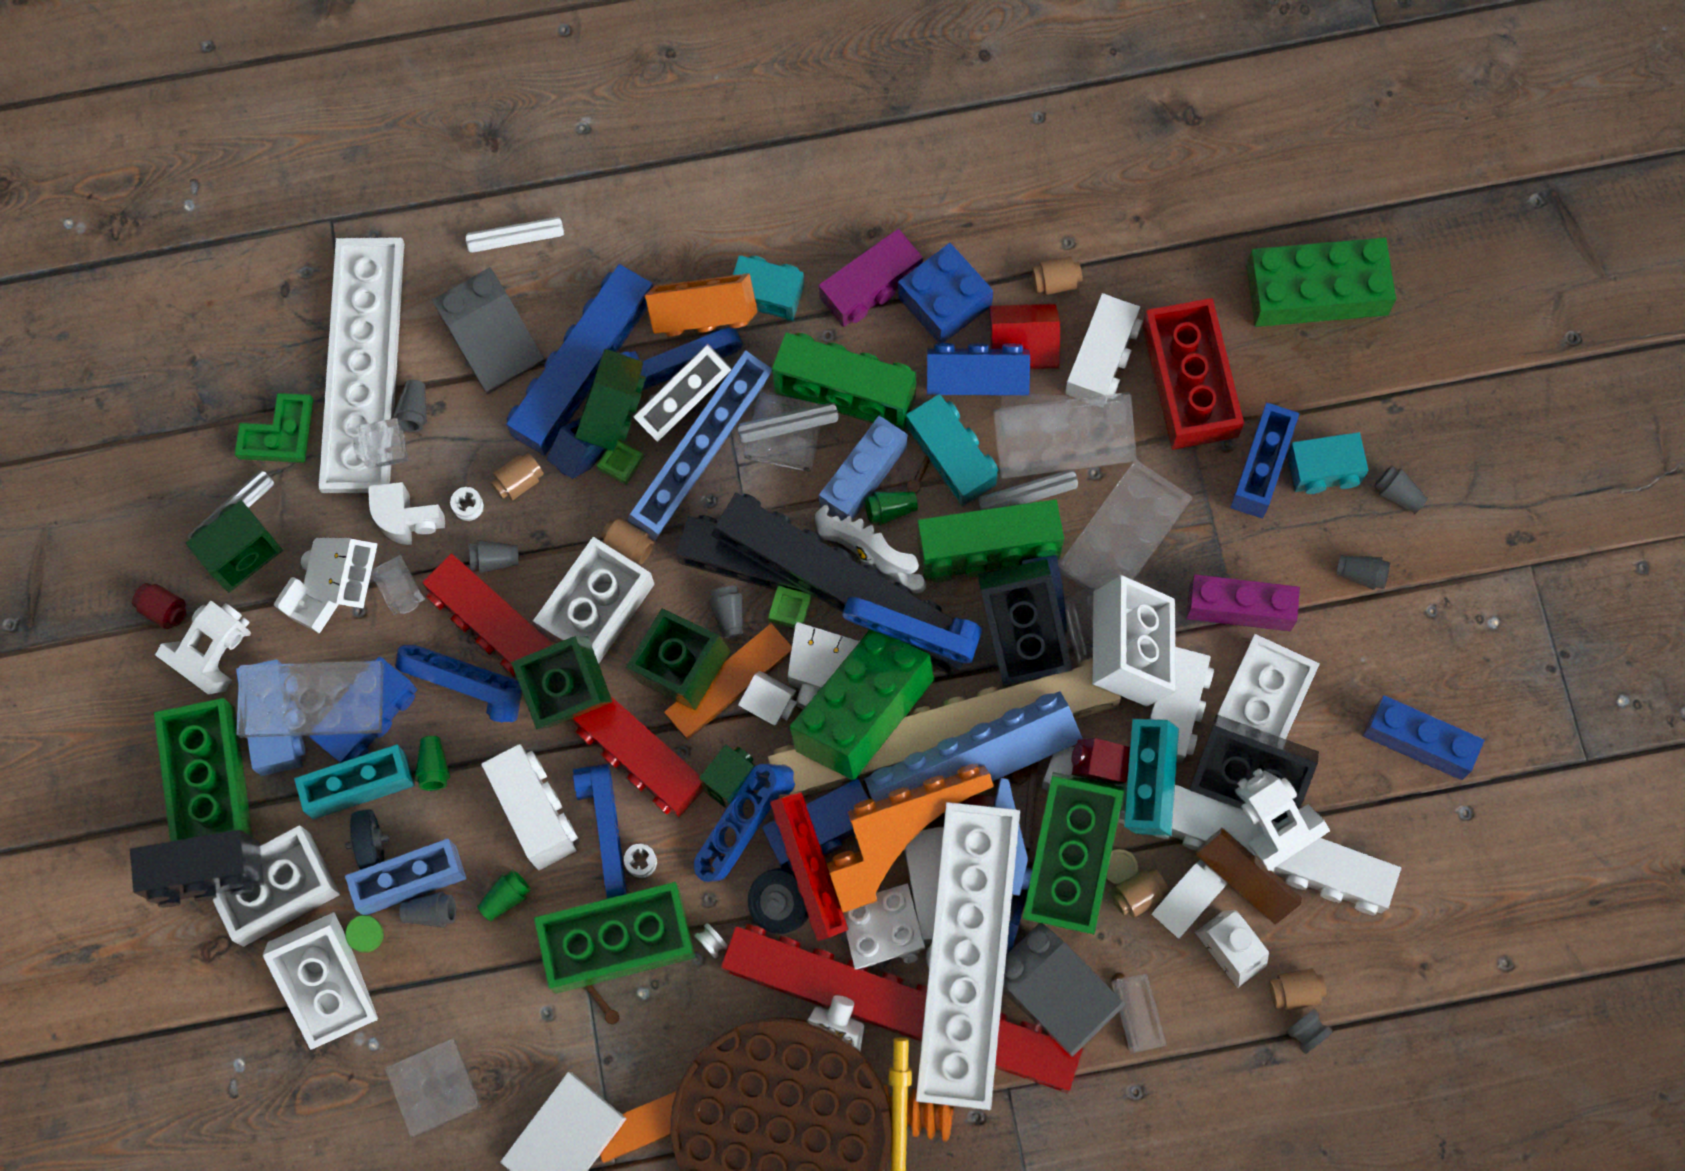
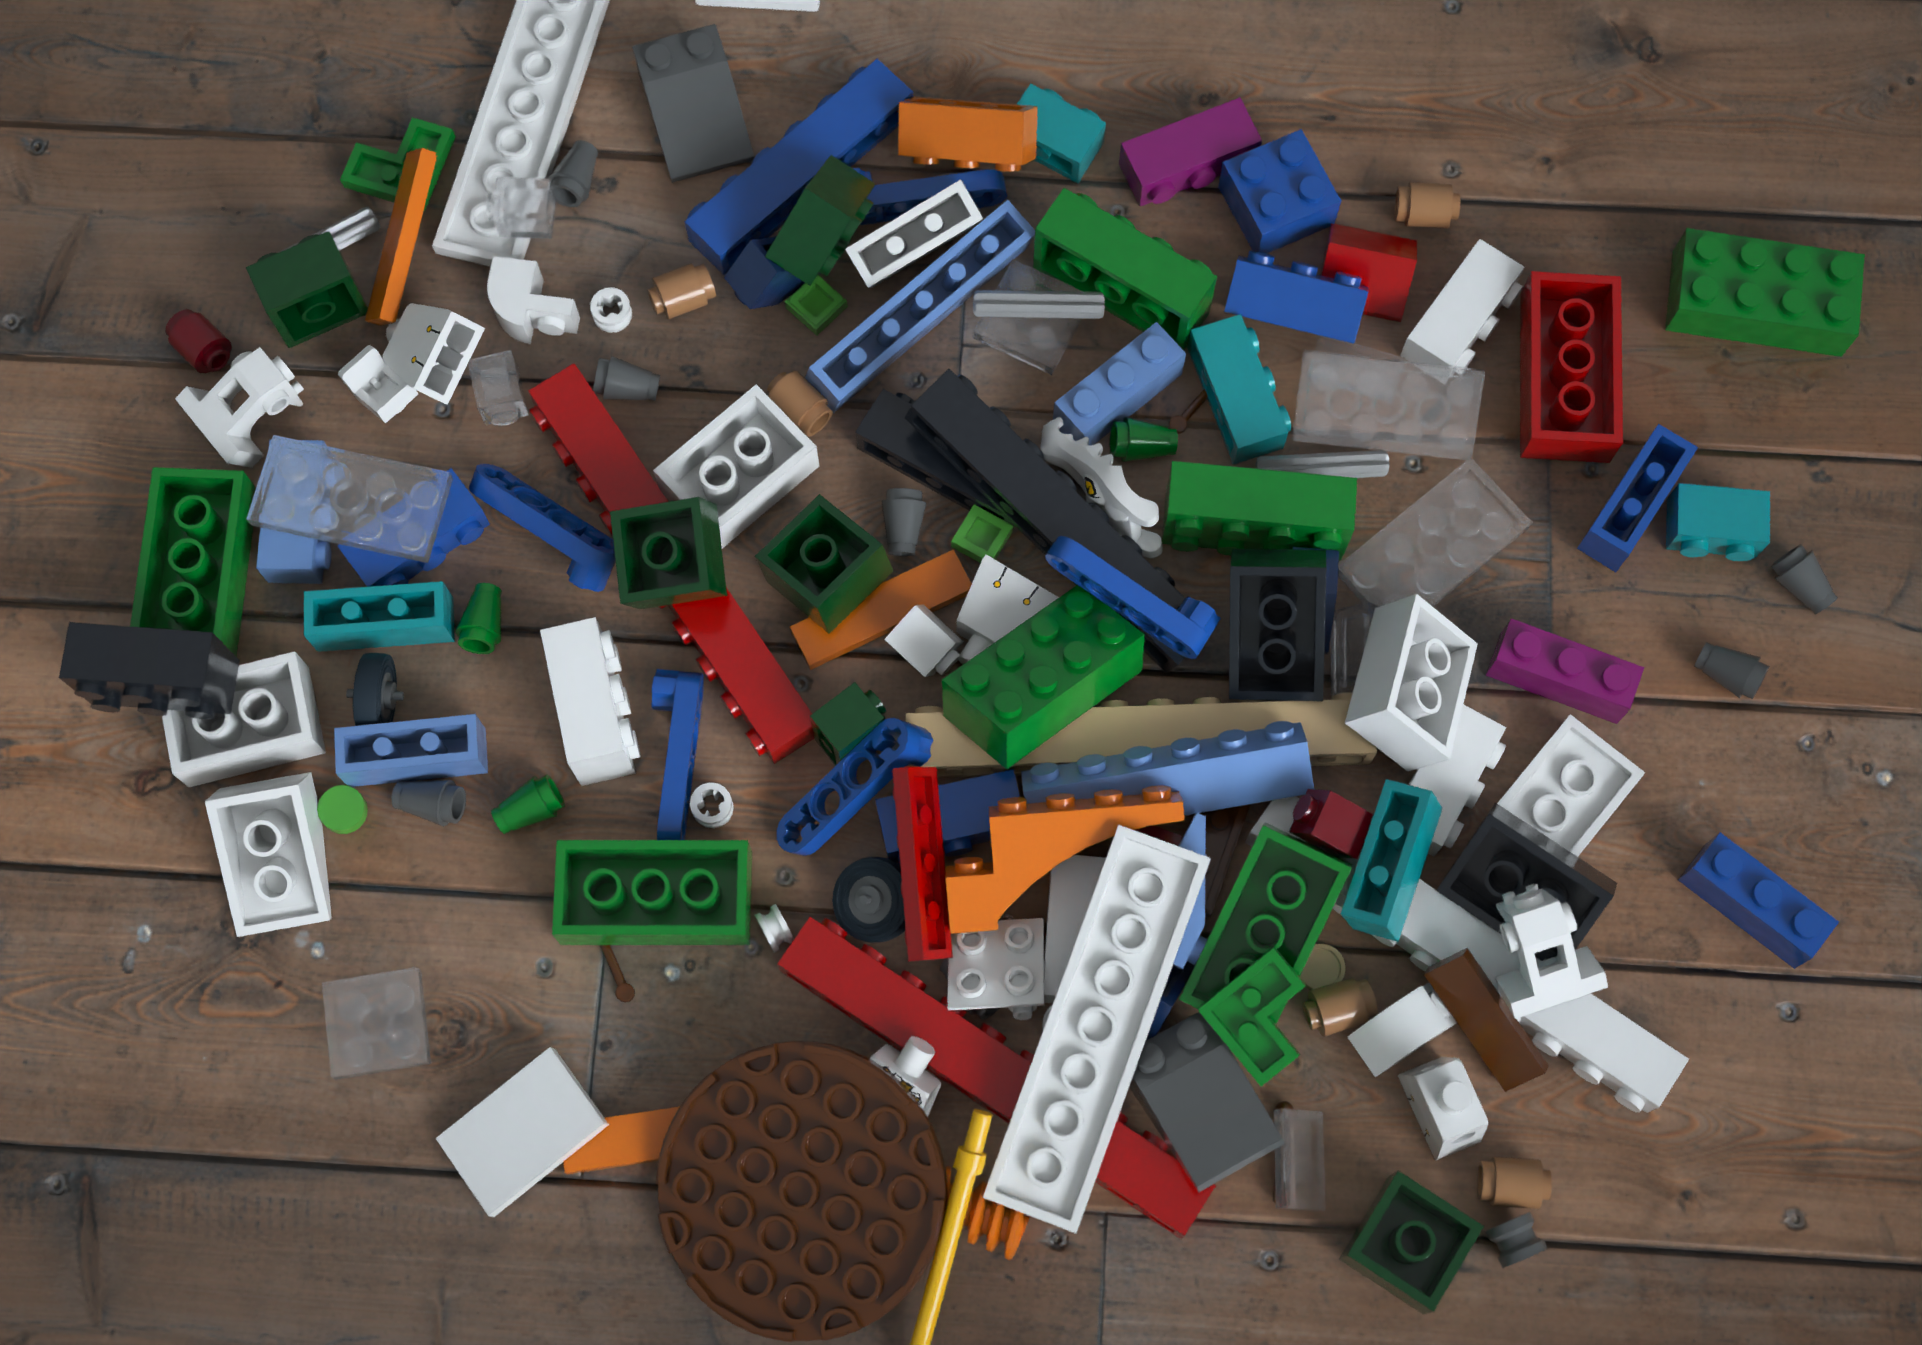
camera: 10 degrees right, 0 degrees up
none -> orange tile [365,148,437,326]
none -> green plate [1198,946,1306,1087]
none -> dark green brick [1339,1171,1484,1315]

